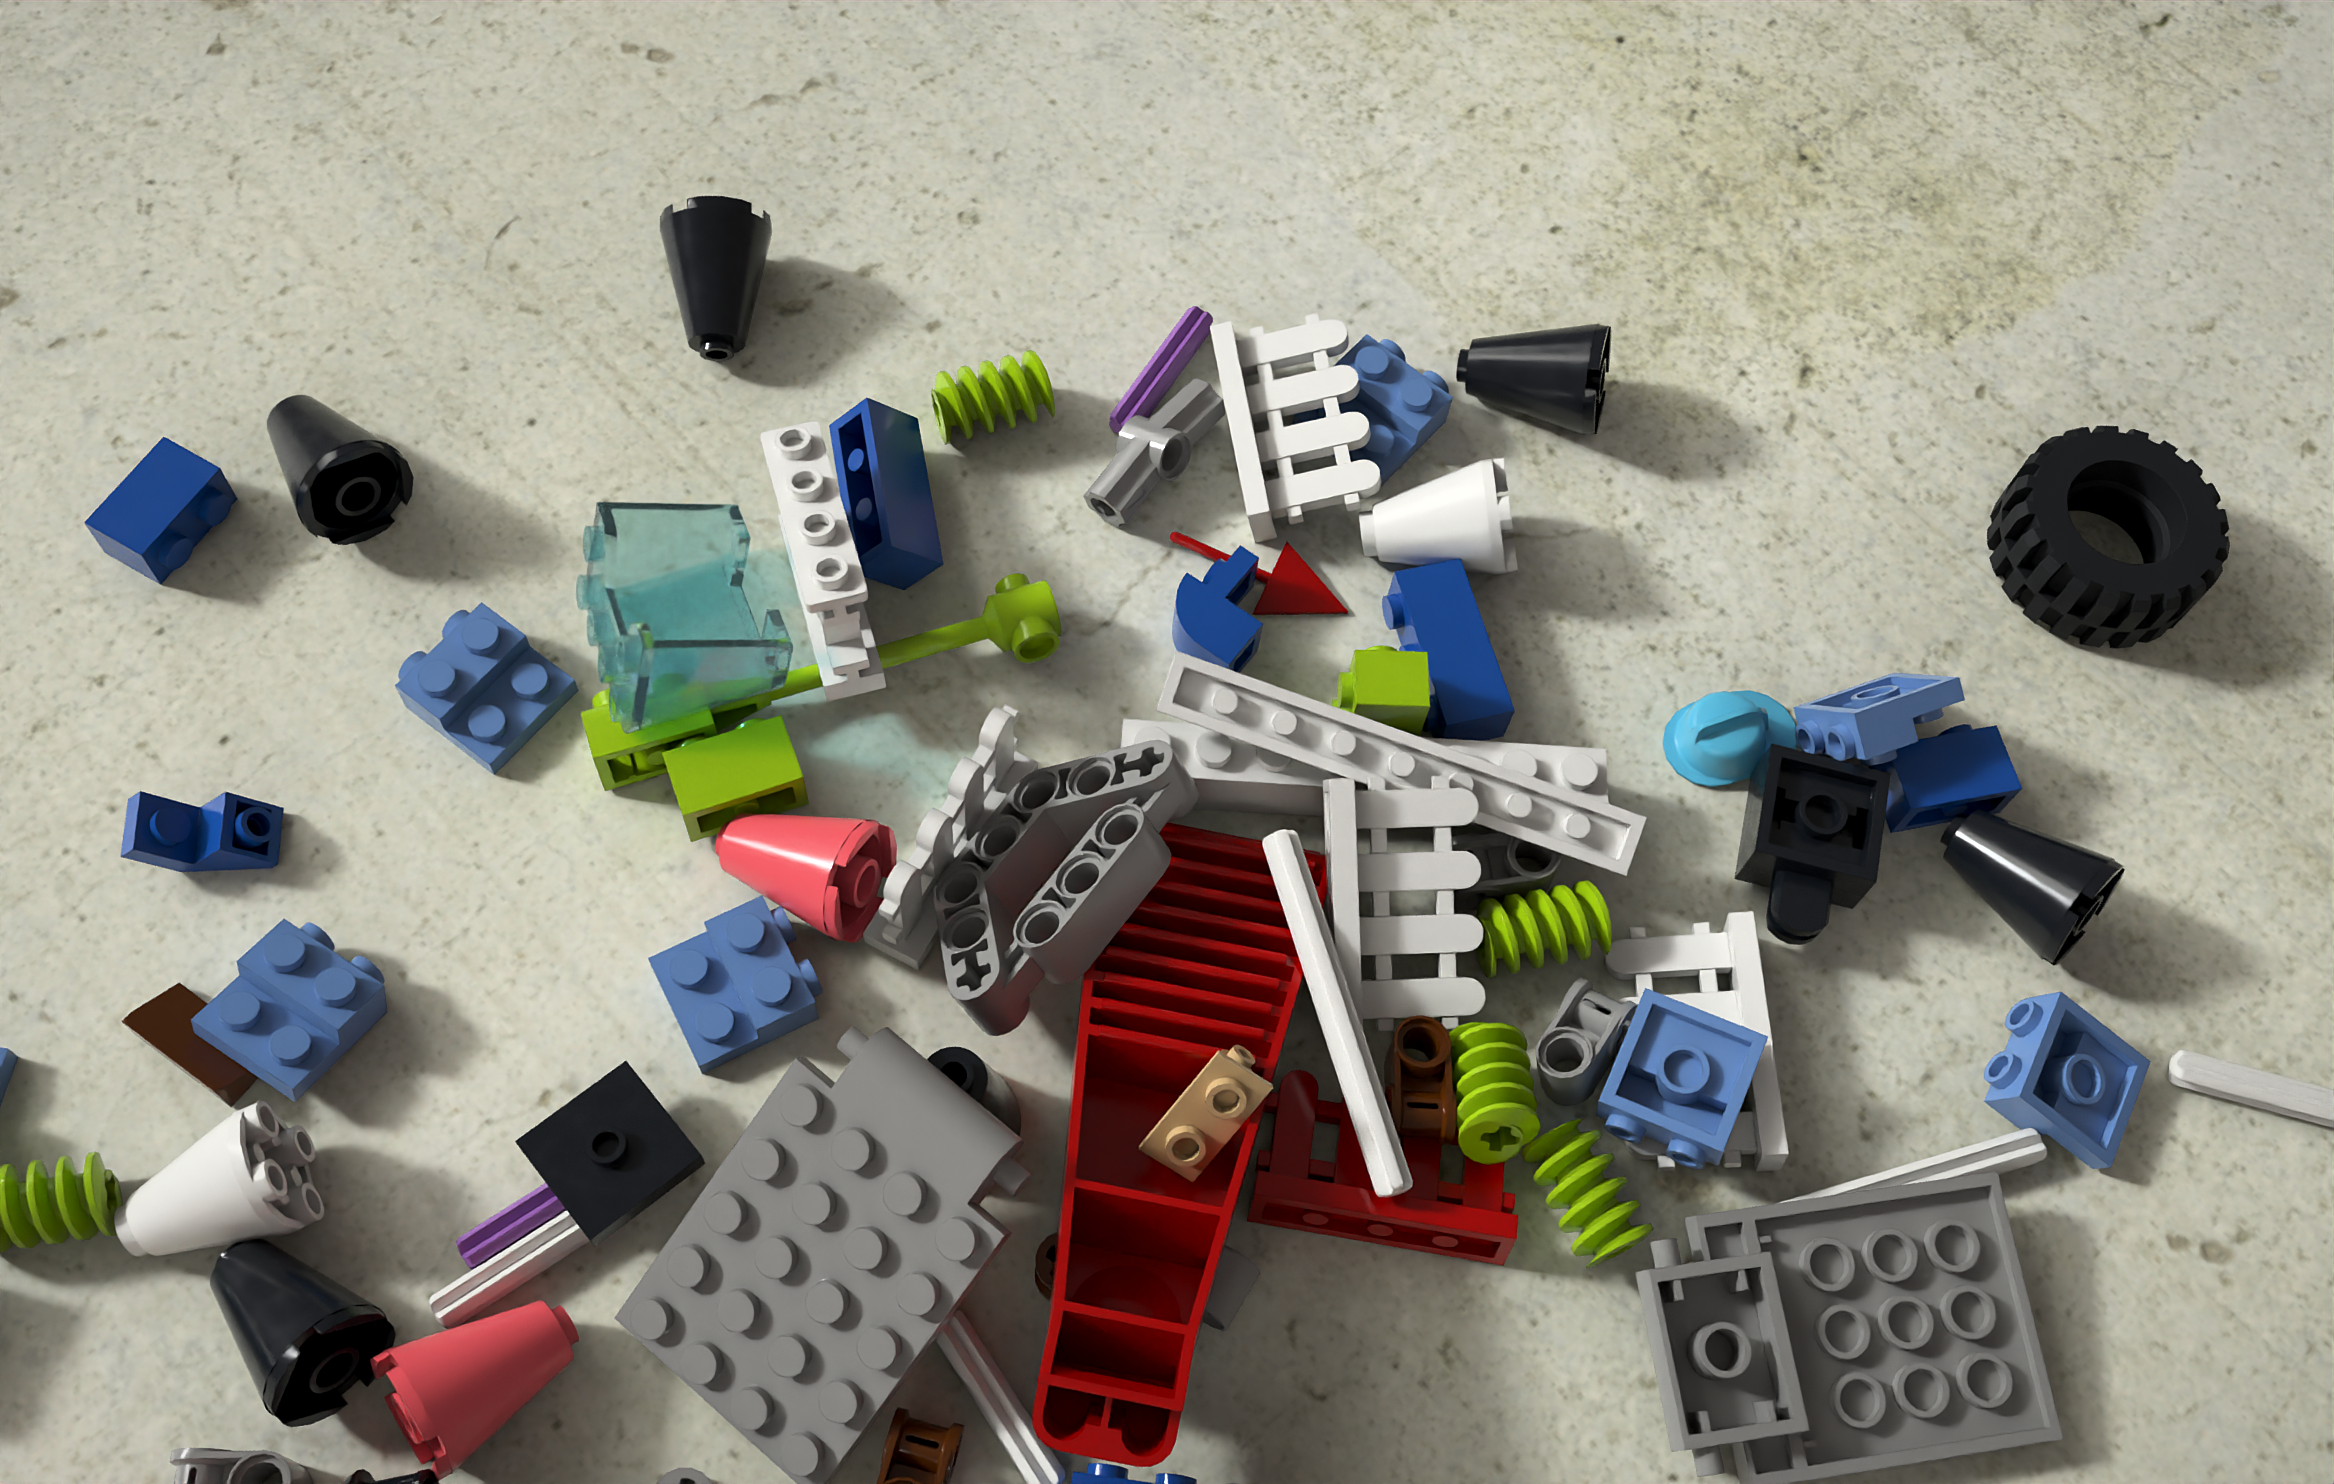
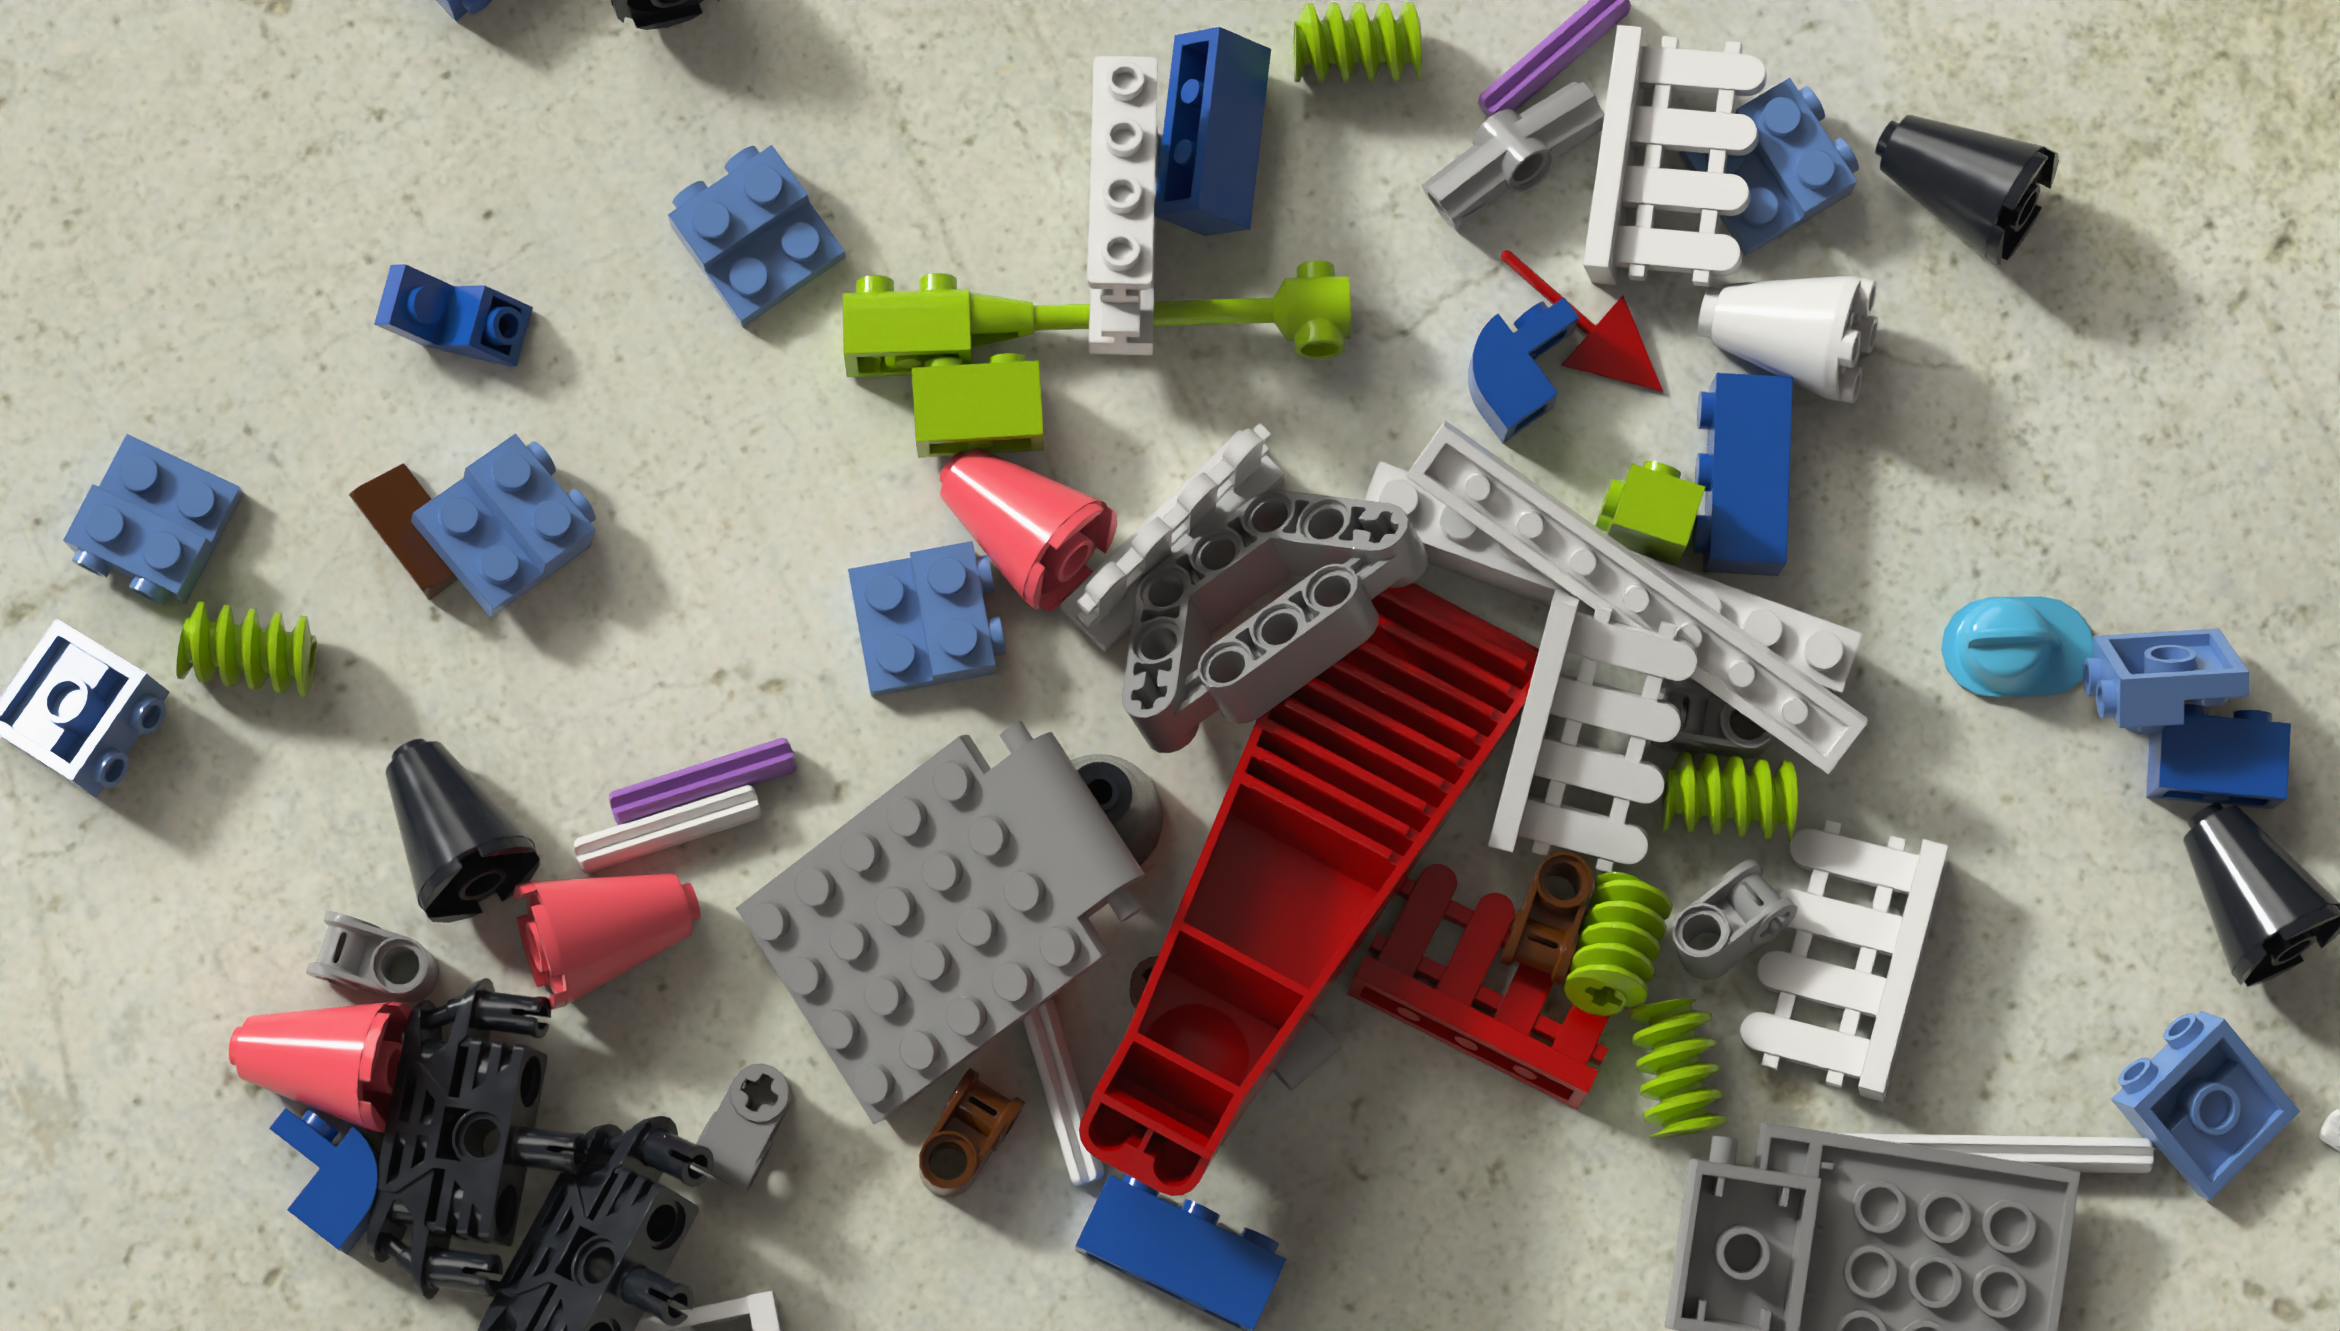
camera: 20 degrees right, 15 degrees up
white cone [114,1100,324,1256] -> none
black plate [515,1061,706,1247] -> none
clear light blue windscreen [576,502,793,734] -> none
tan hinge [1139,1045,1273,1183] -> none
white axle [1262,829,1413,1198] -> none
medium blue plate [1596,988,1768,1169] -> none
black brick [1734,744,1891,945] -> none

